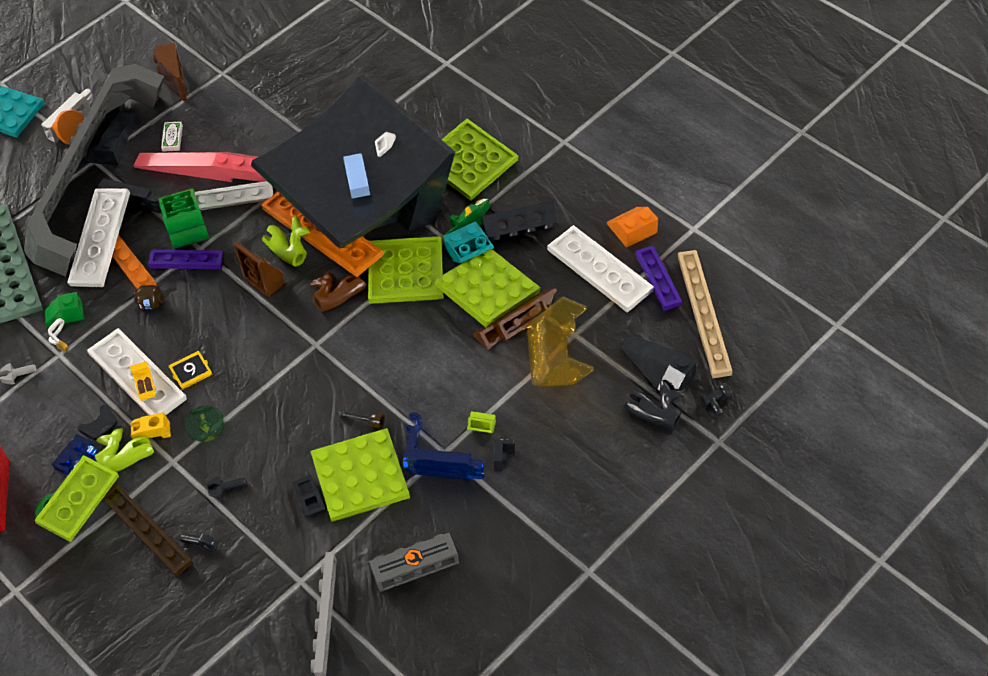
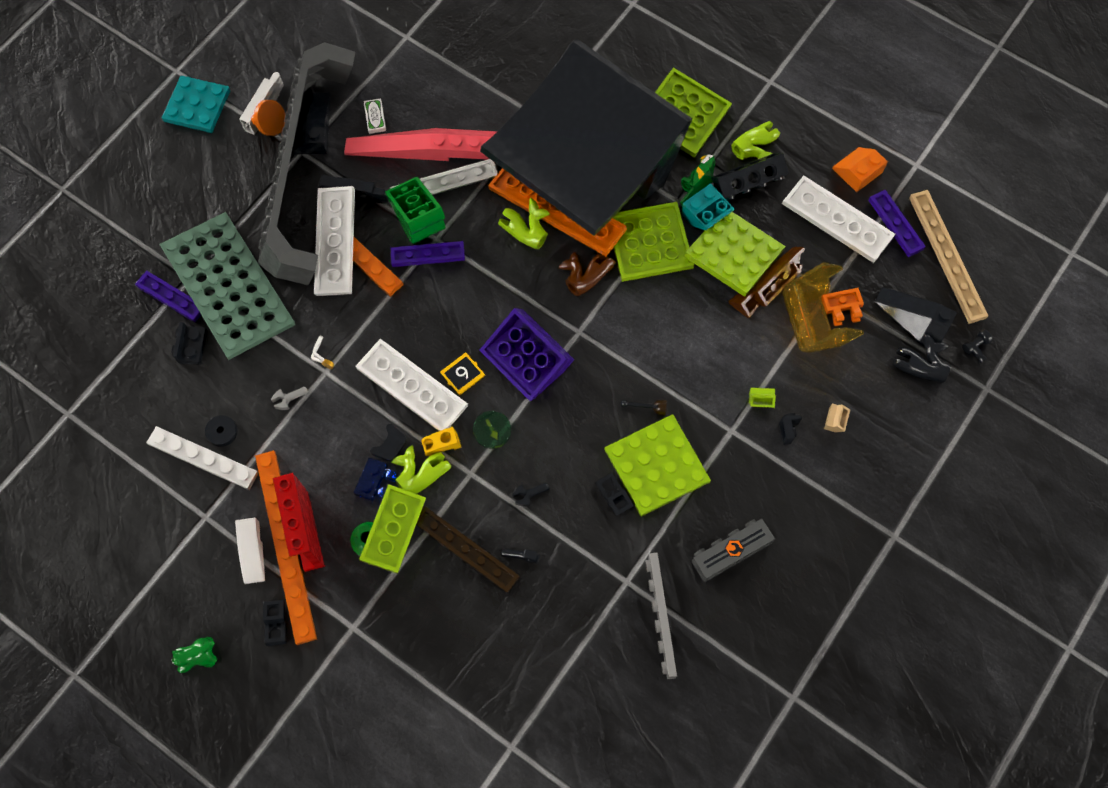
camera: 10 degrees left, 15 degrees up
green slope [45,292,84,327] -> none
yellow leg [130,361,157,401] -> none
dark brown head [134,285,164,309] -> none
reddish brown slope [153,43,187,101] -> none
reddish brown slope [234,242,285,297] -> none
light blue slope [343,153,370,198] -> none
white slope [375,132,396,157] -> none
clear blue hinge [403,412,485,480] -> none
none -> dark purple slope [479,308,575,401]
none -> lime piece [731,121,780,159]
none -> orange plate [821,288,864,326]
none -> tan piece [824,404,850,432]

